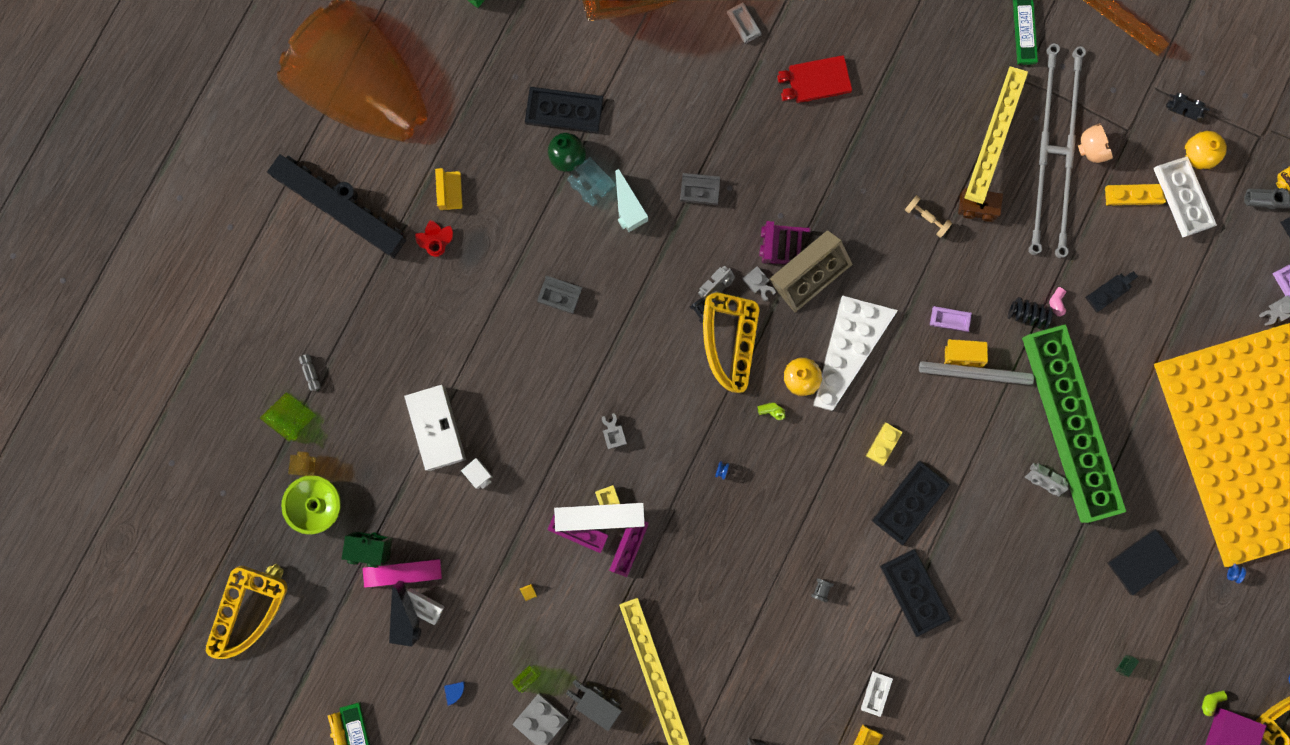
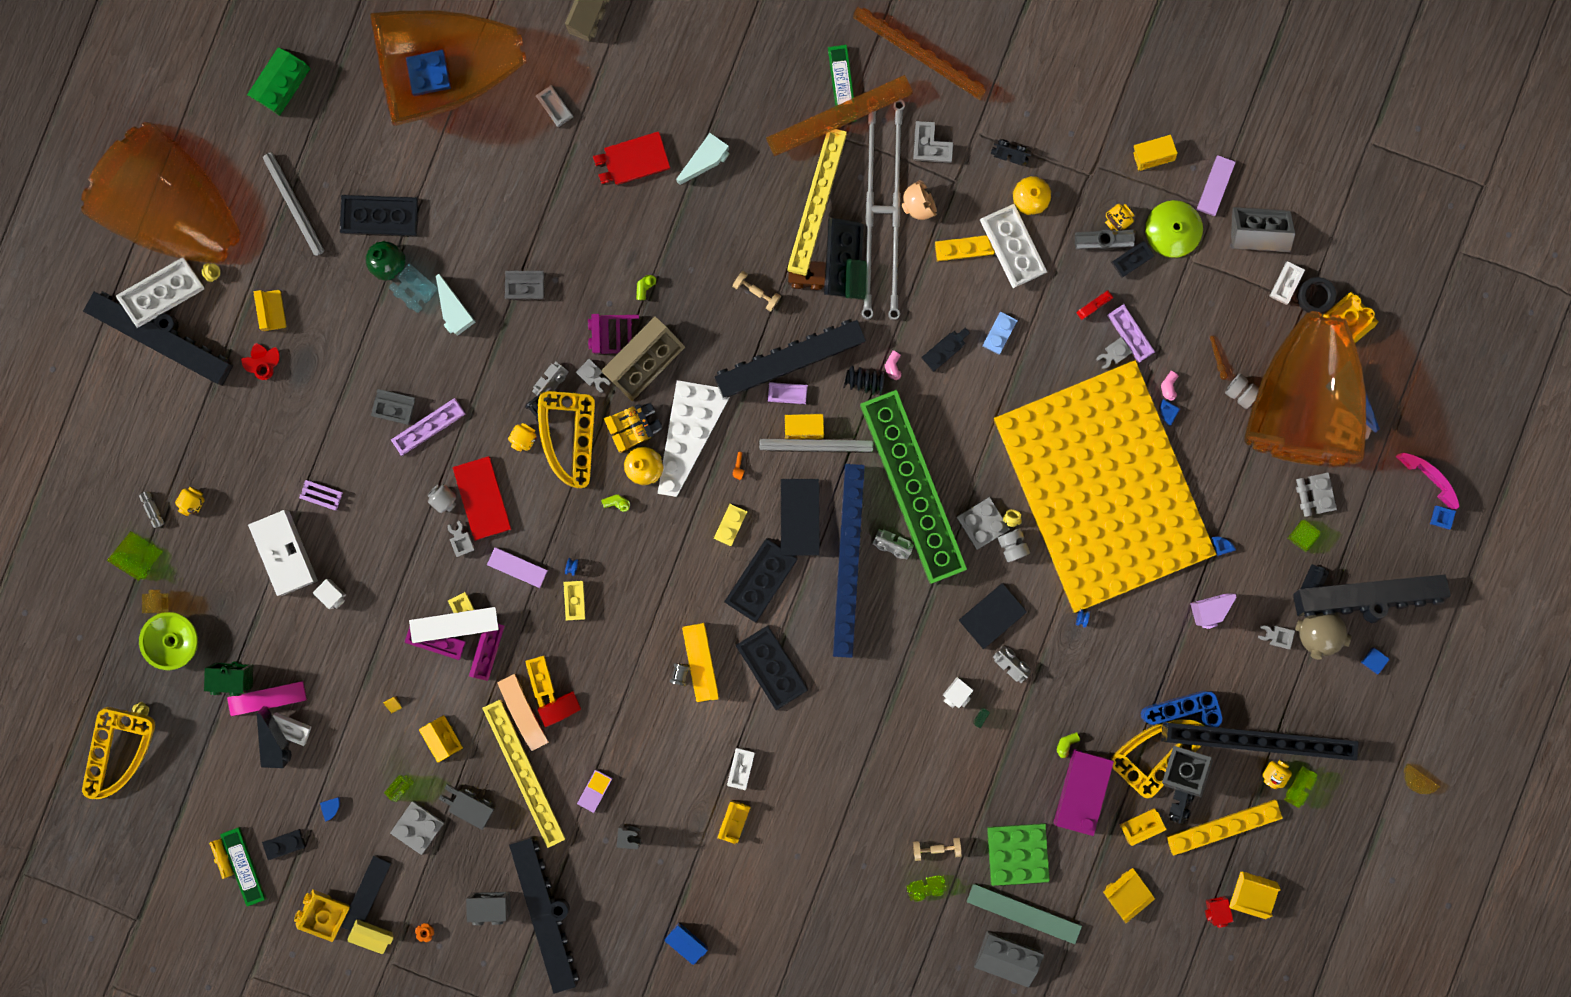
camera: 10 degrees left, 5 degrees up
none -> white tile [116,257,204,328]
none -> yellow head [175,487,205,516]
none -> light yellow plate [202,263,220,282]
none -> black plate [262,829,306,860]
none -> light grey axle [263,152,324,256]
none -> lavender tile [299,480,343,511]
none -> lavender tile [391,398,466,456]
none -> yellow panel [419,715,463,762]
none -> light grey head [427,485,456,513]
none -> red tile [452,456,512,541]
none -> lavender tile [487,547,548,588]
none -> light nougat slope [497,674,549,751]
none -> yellow head [508,423,537,453]
none -> yellow hinge [525,655,556,707]
none -> red slope [538,691,581,727]
none -> light yellow plate [564,581,586,620]
none -> lavender tile [577,769,613,813]
none -> hips [604,403,663,453]
none -> lime arm [636,275,656,301]
none -> light aqua slope [676,133,730,185]
none -> yellow panel [682,623,719,702]
none -> black brick [714,319,866,399]
none -> orange hand [732,452,745,480]
none -> clear orange plate [766,75,913,157]
none -> black tile [781,479,819,556]
none -> black tile [824,218,864,299]
none -> dark blue brick [833,464,865,658]
none -> clear green tile [846,259,866,300]
none -> light grey plate [913,121,953,163]
none -> white brick [943,678,973,708]
none -> light grey plate [956,497,1010,550]
none -> light blue plate [983,312,1017,355]
none -> light grey hinge [993,645,1031,683]
none -> light grey wheel [997,528,1030,562]
none -> light yellow plate [1003,510,1022,527]
none -> red piece [1076,290,1114,320]

